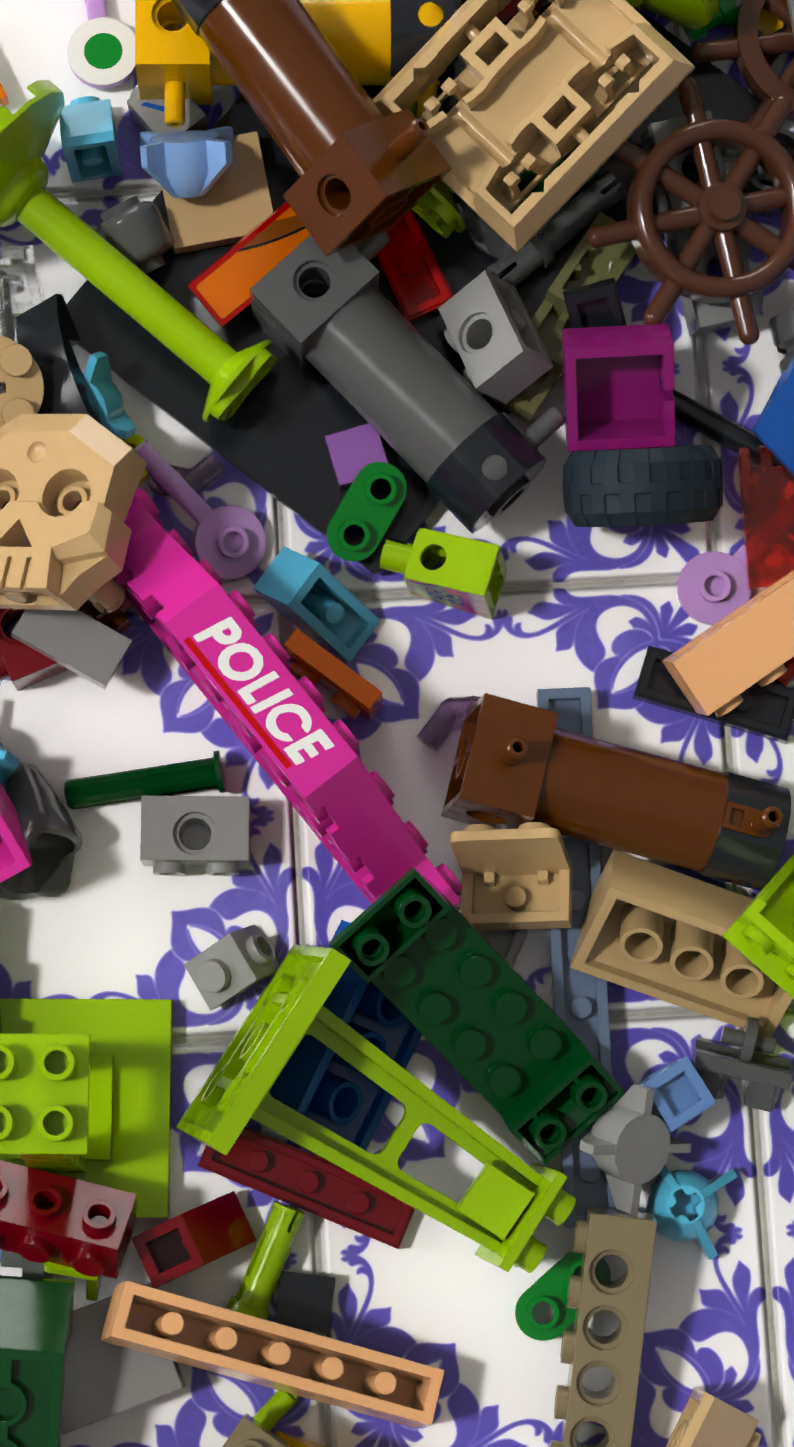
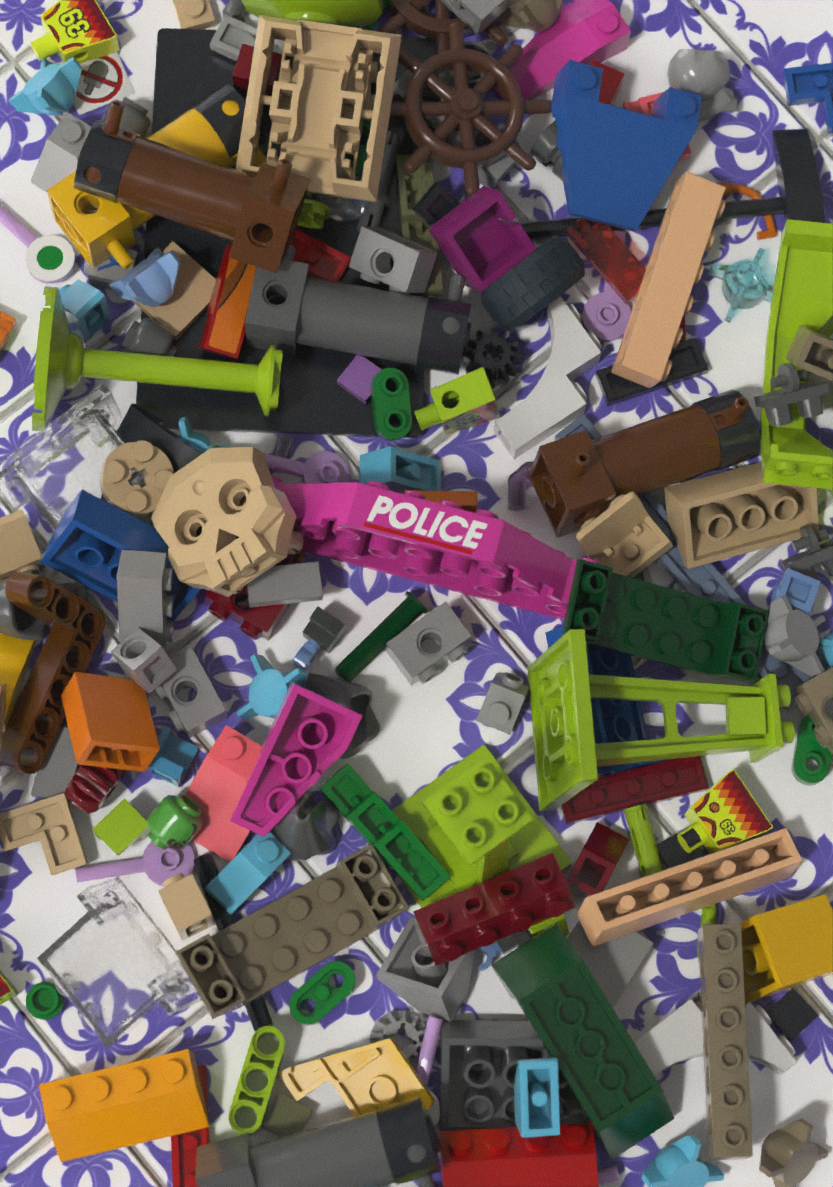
camera: 40 degrees left, 5 degrees down
none -> pearl dark grey piece [292,606,346,670]
none -> black gear [462,326,523,389]
none -> white arch [493,296,602,460]
none -> torso [677,769,773,854]

